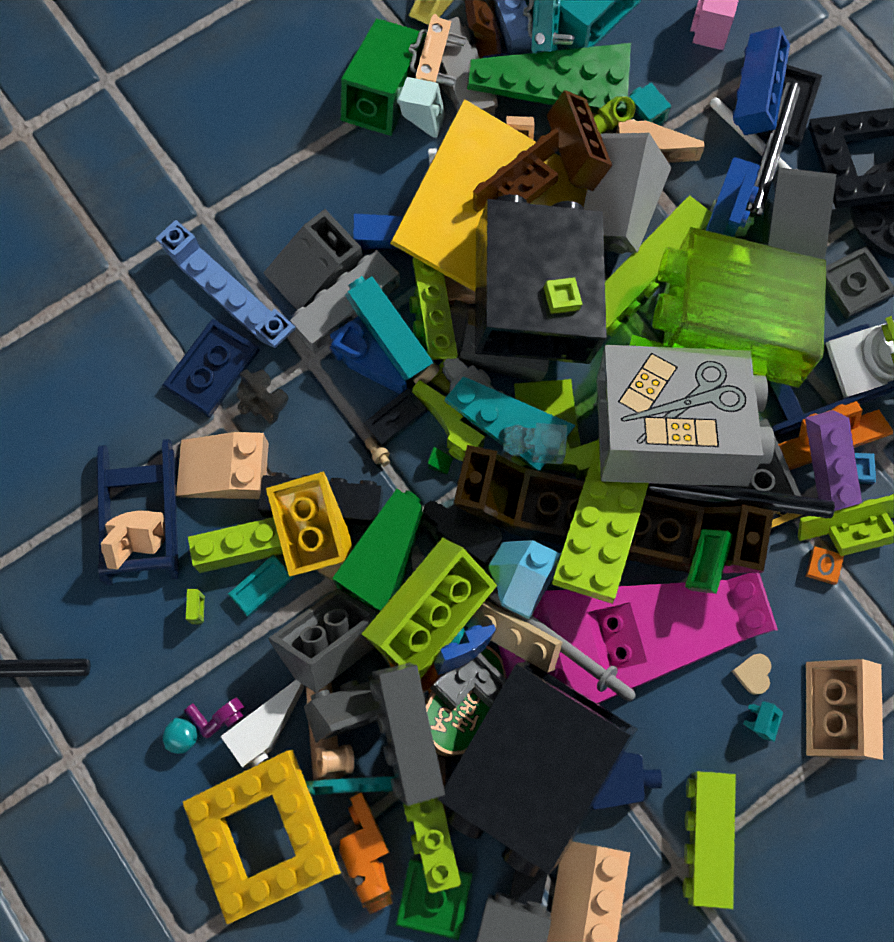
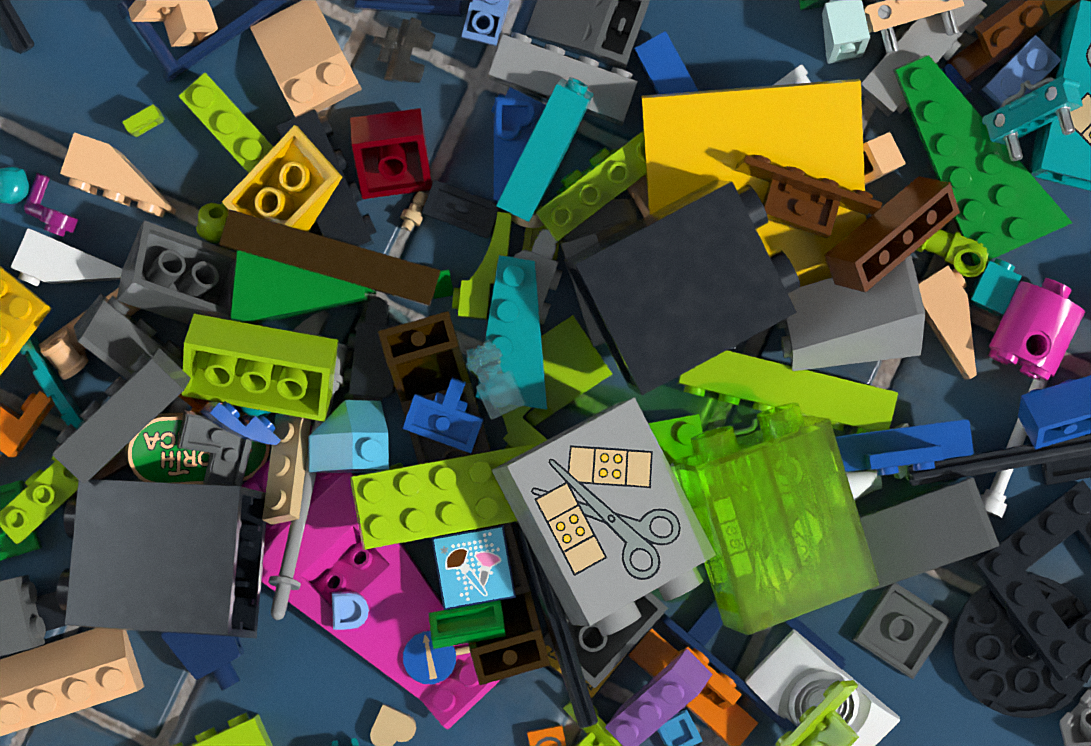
camera: 60 degrees right, 15 degrees up
teal tile [228,554,294,618] -> none
lime tile [544,278,583,314] -> none
none -> light nougat slope [60,133,176,218]
none -> lime piece [196,203,229,243]
none -> dark brown tile [219,209,441,306]
none -> light blue tile [332,591,369,630]
none -> dark red slope [350,108,432,199]
none -> blue hinge [402,377,484,453]
none -> blue piece [403,631,470,684]
none -> medium azure tile [432,525,516,610]
none -> dark pink cylinder [988,278,1085,381]

